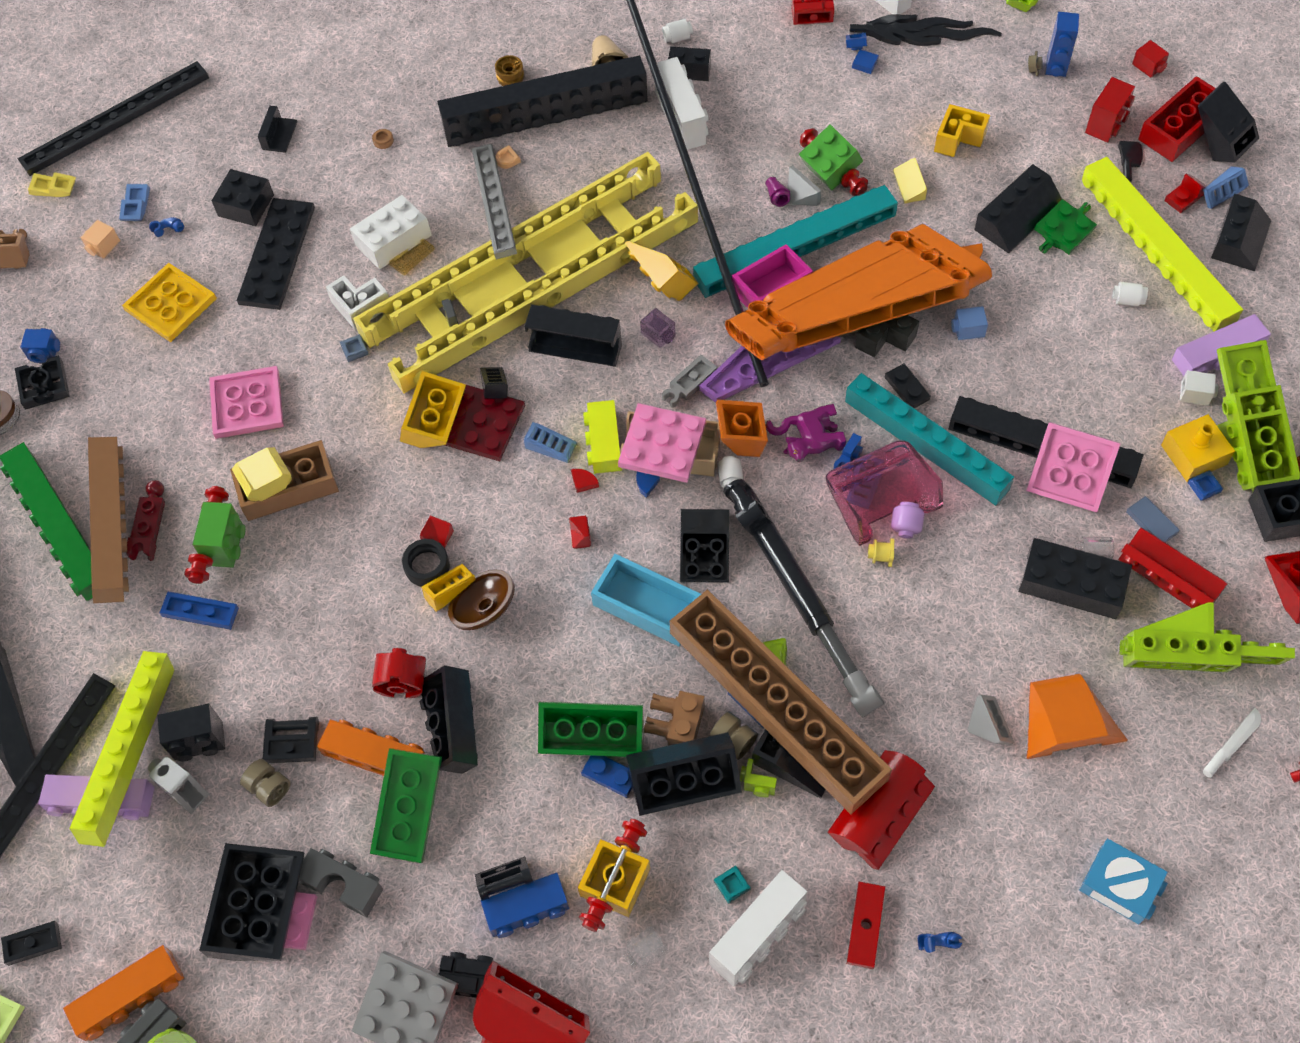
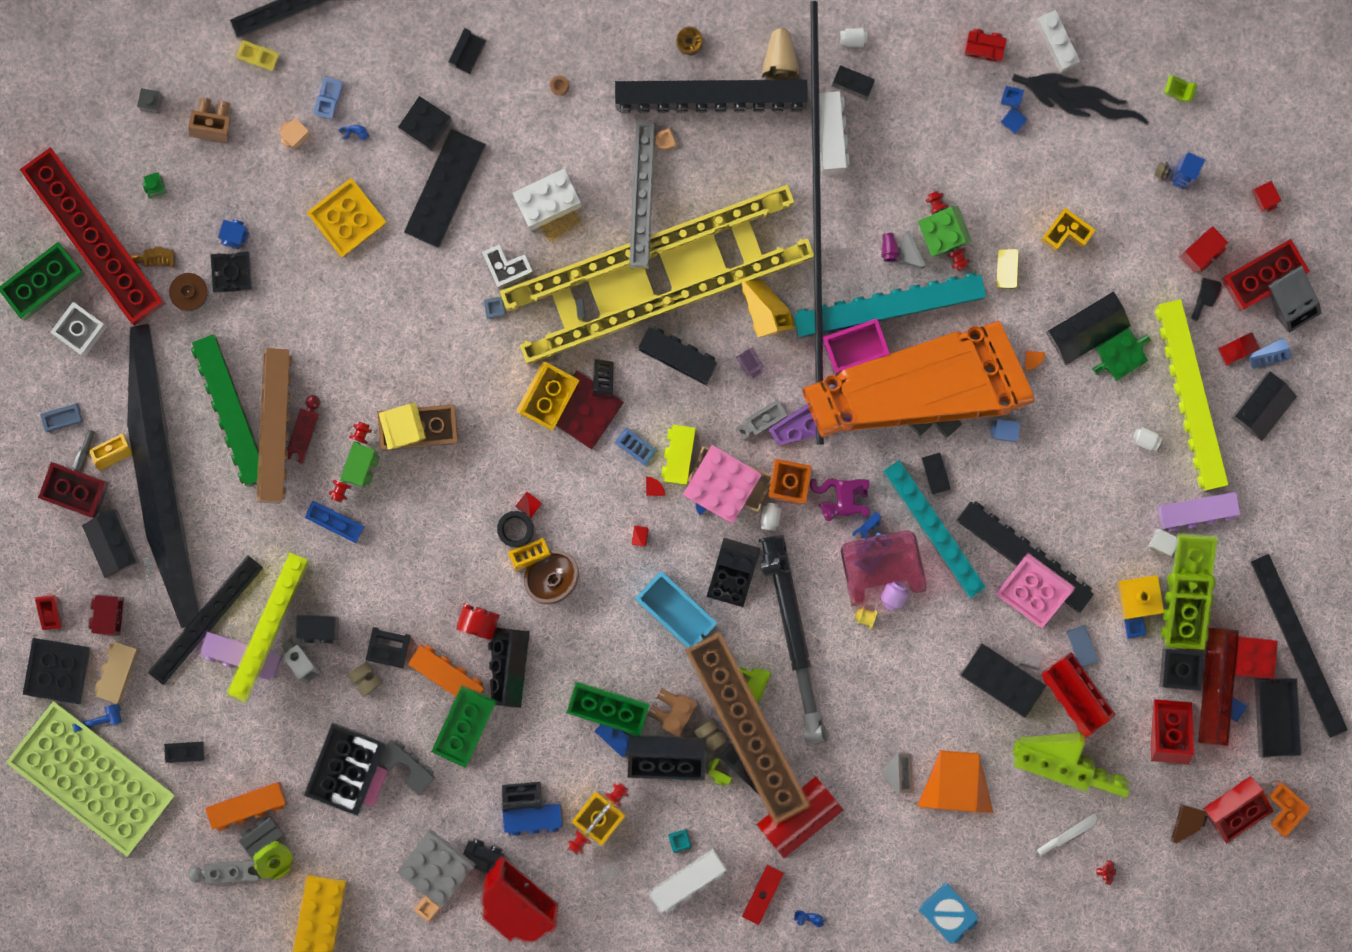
camera: 10 degrees right, 25 degrees up
bright pink plate [209,366,284,439] -> none

